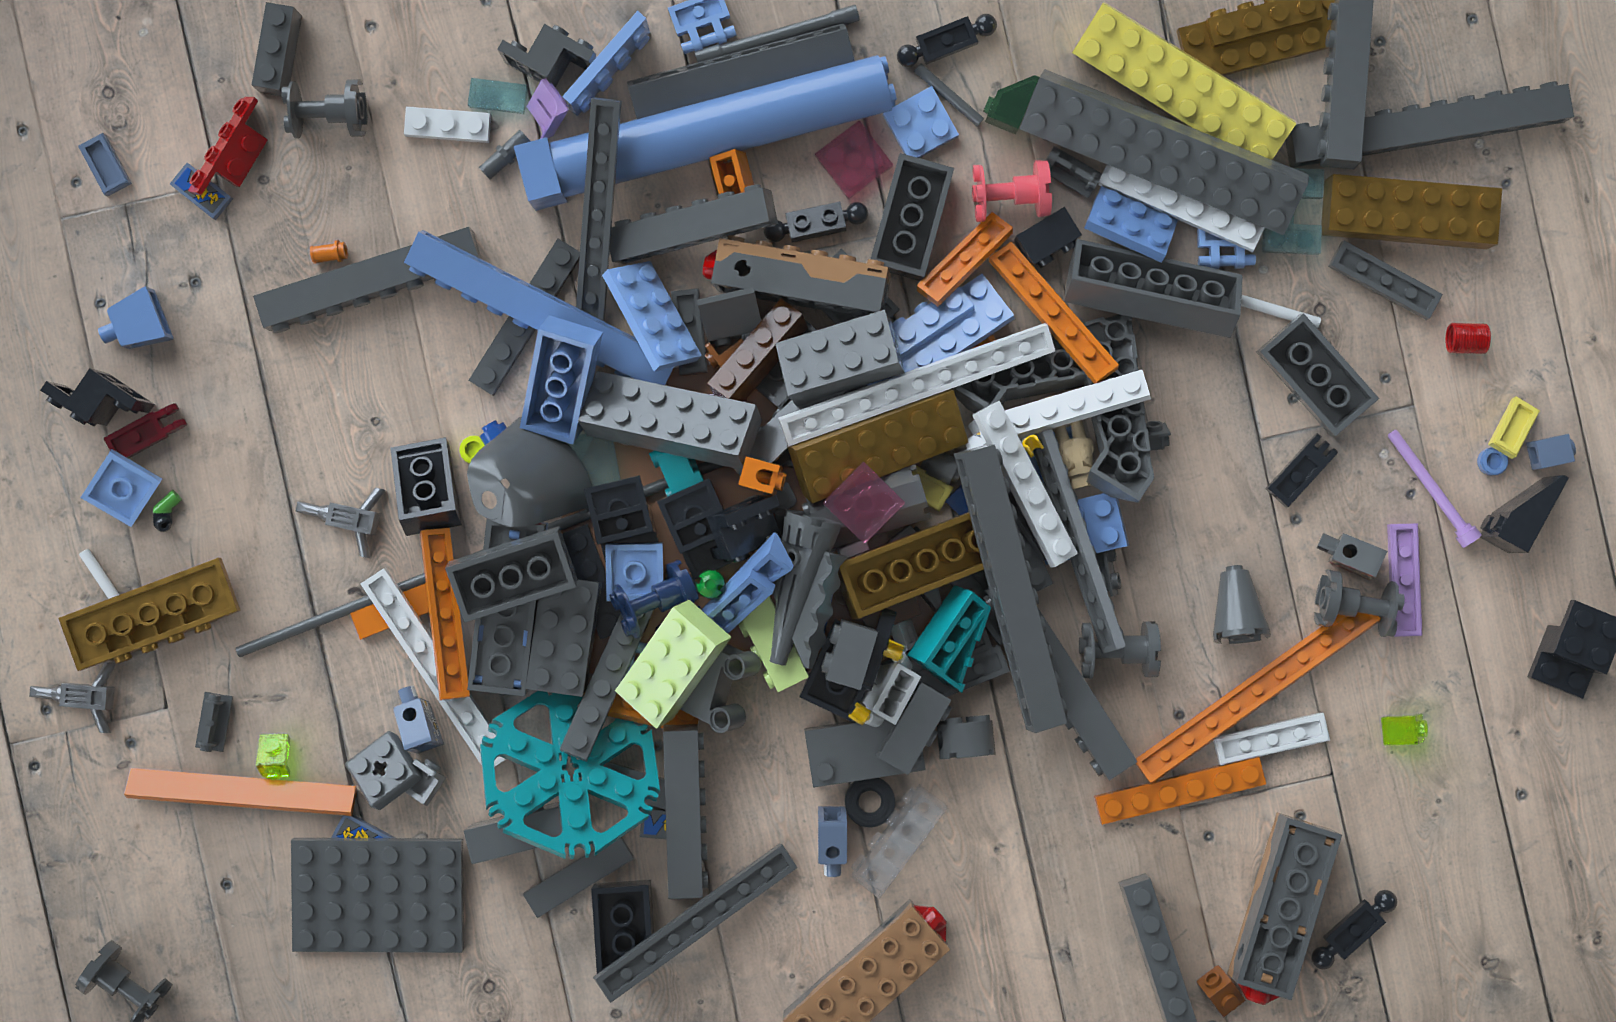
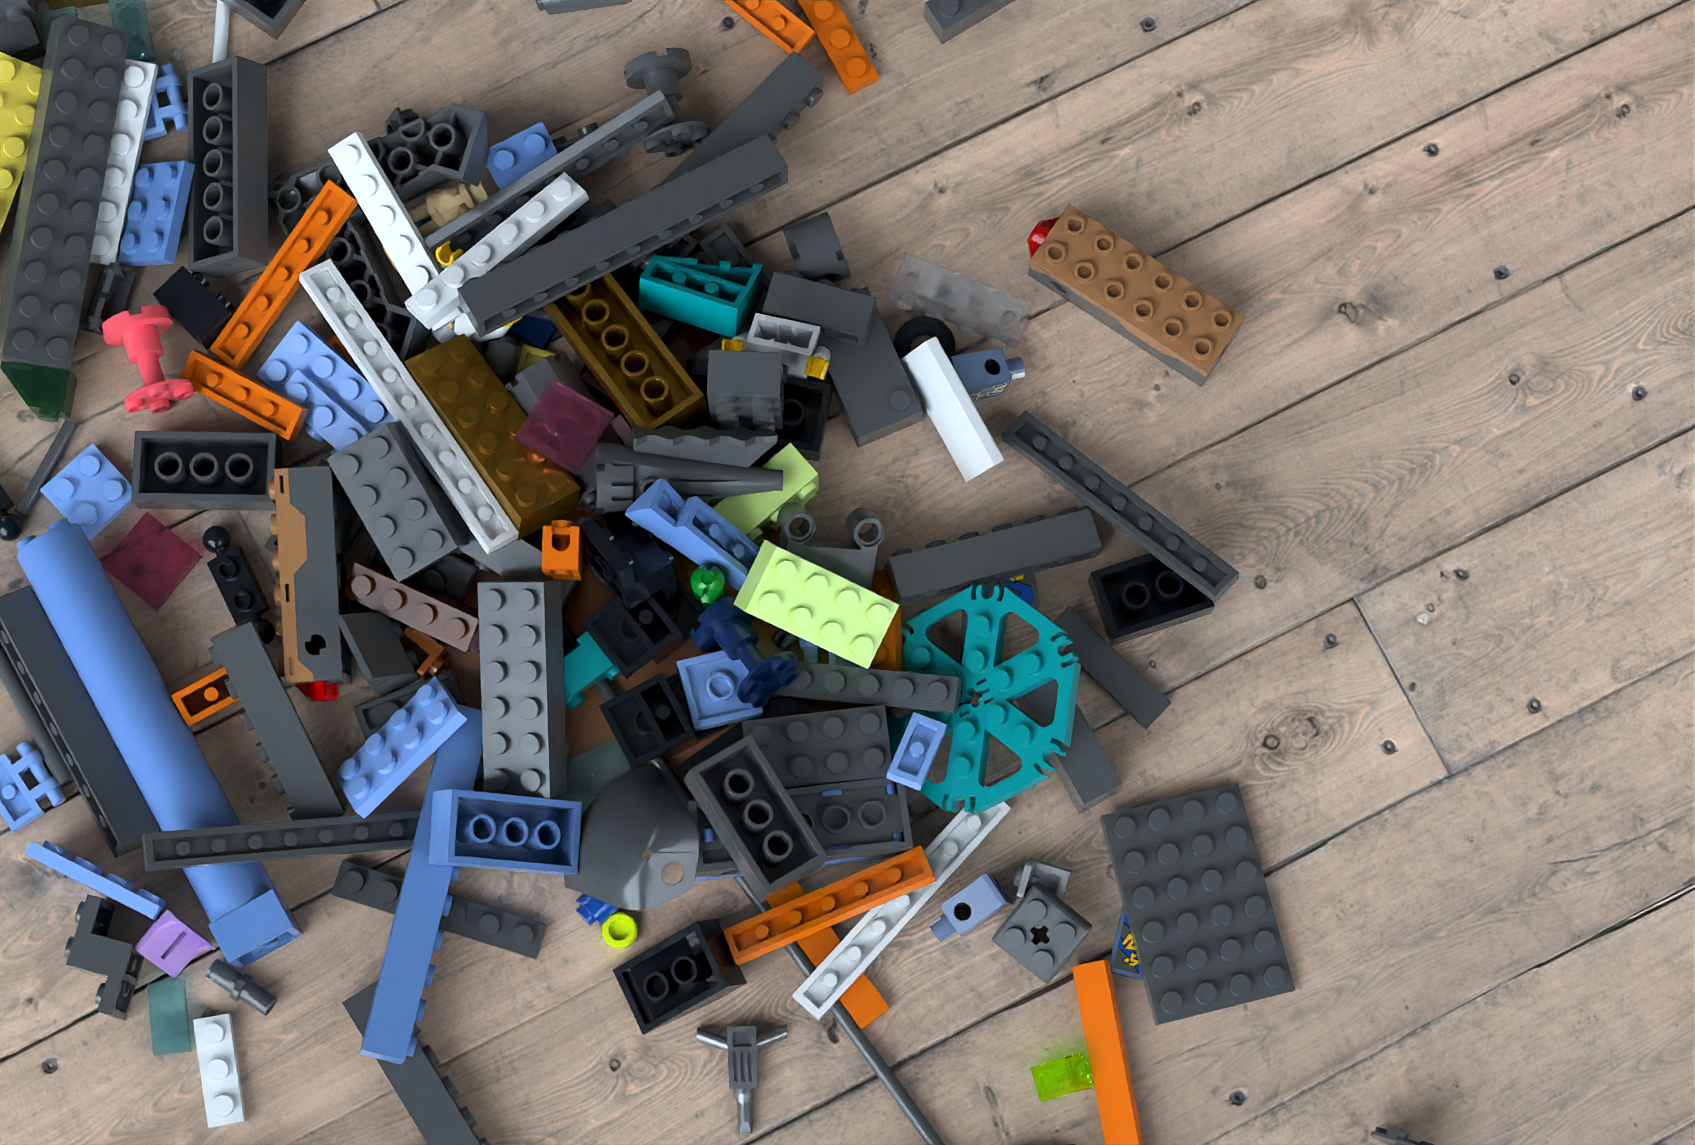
camera: 100 degrees left, 10 degrees down
none -> light blue plate [887,712,947,791]
none -> white tile [900,337,1004,482]

